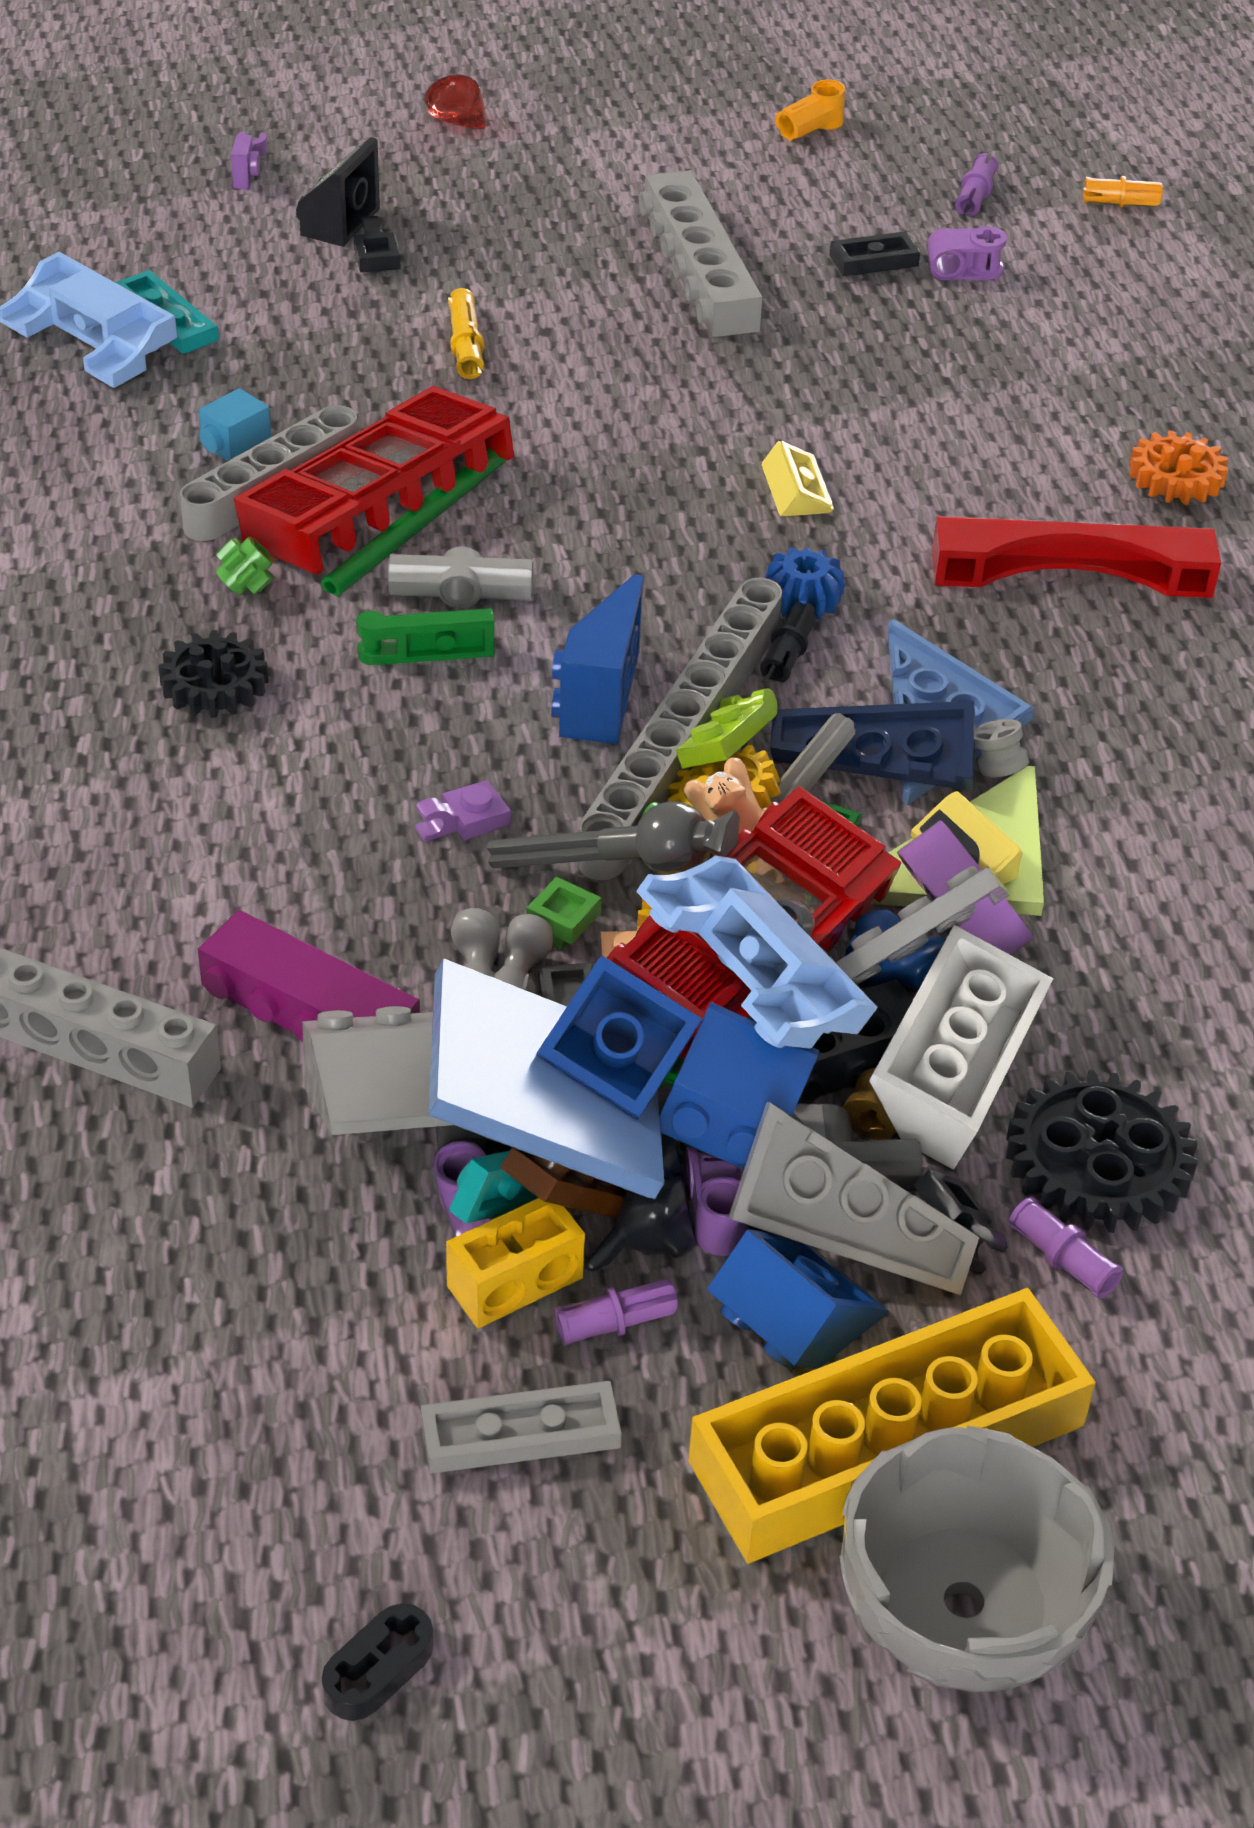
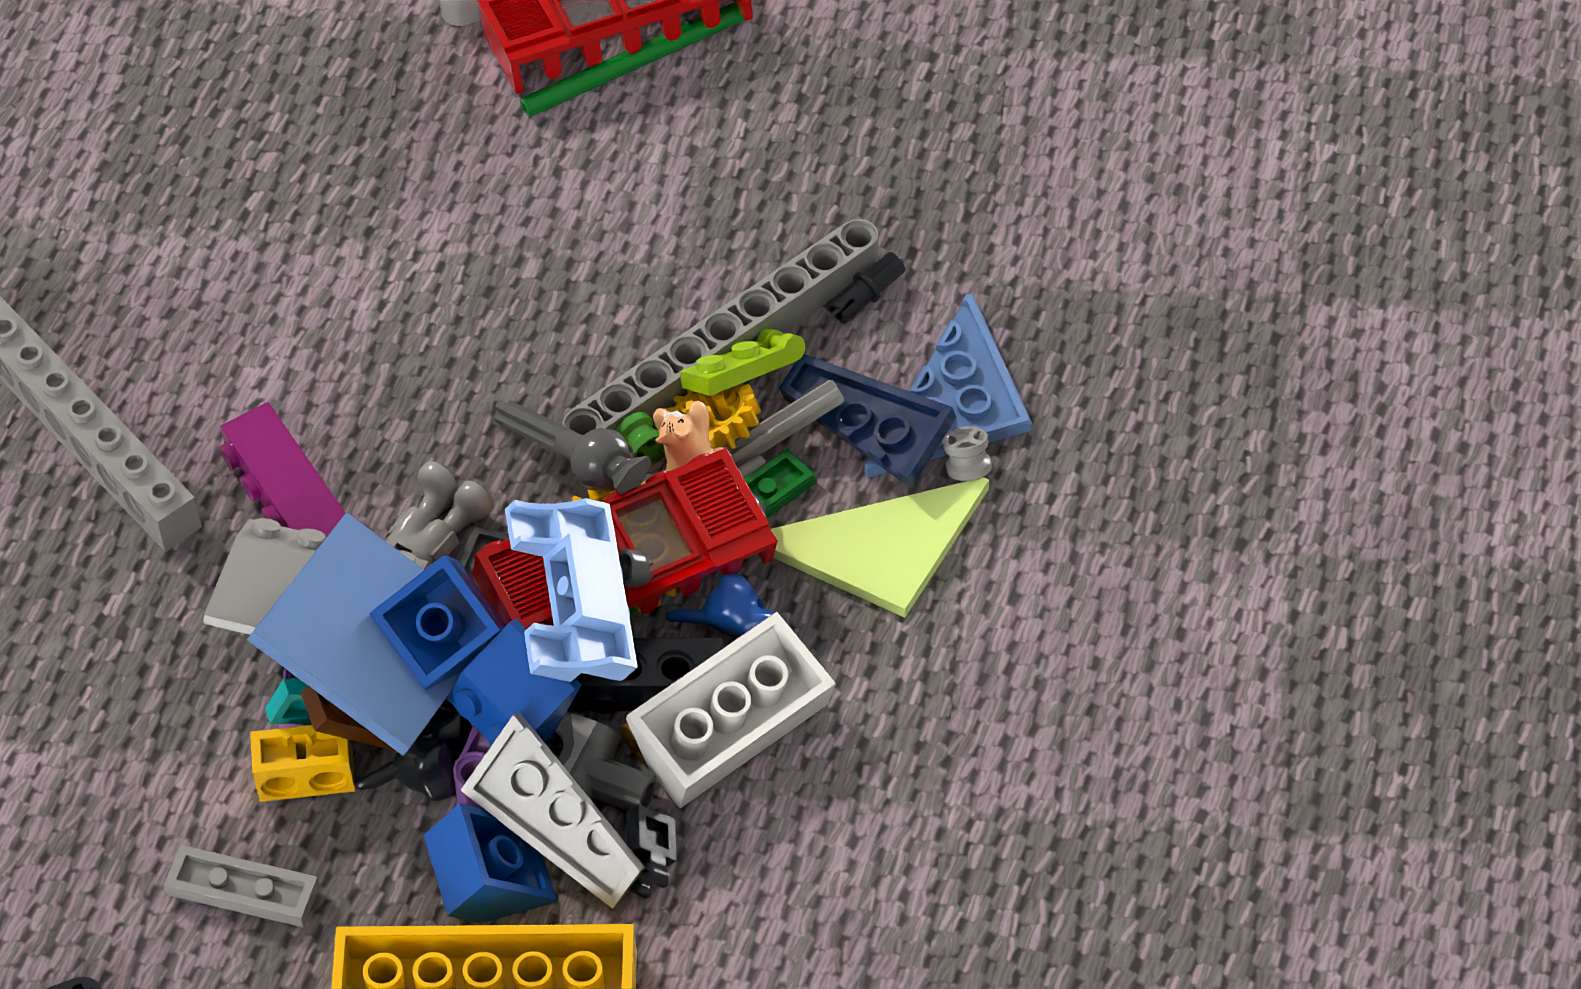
camera: 30 degrees right, 10 degrees up
black gear [159,630,269,718] -> none
bright green gear [216,536,275,595] -> none
green plate [356,608,494,665] -> none
light grey piece [388,546,533,608] -> none
medium lavender plate [415,780,511,842] -> none
bright green tile [526,876,602,950] -> none
blue slope [551,575,644,744] -> none
medium lavender axle [553,1279,678,1346] -> none
light yellow slope [761,441,834,516] -> none
blue gear [765,546,845,620] -> none
light grey wing [830,866,1010,986] -> none
medium lavender beam [897,820,1033,955] -> none
light yellow slope [910,791,1022,885] -> none
red arch [932,516,1221,598] -> none
black gear [1005,1070,1198,1233] -> none
medium lavender pin [1009,1197,1123,1299] -> none
orange gear [1129,431,1228,505] -> none

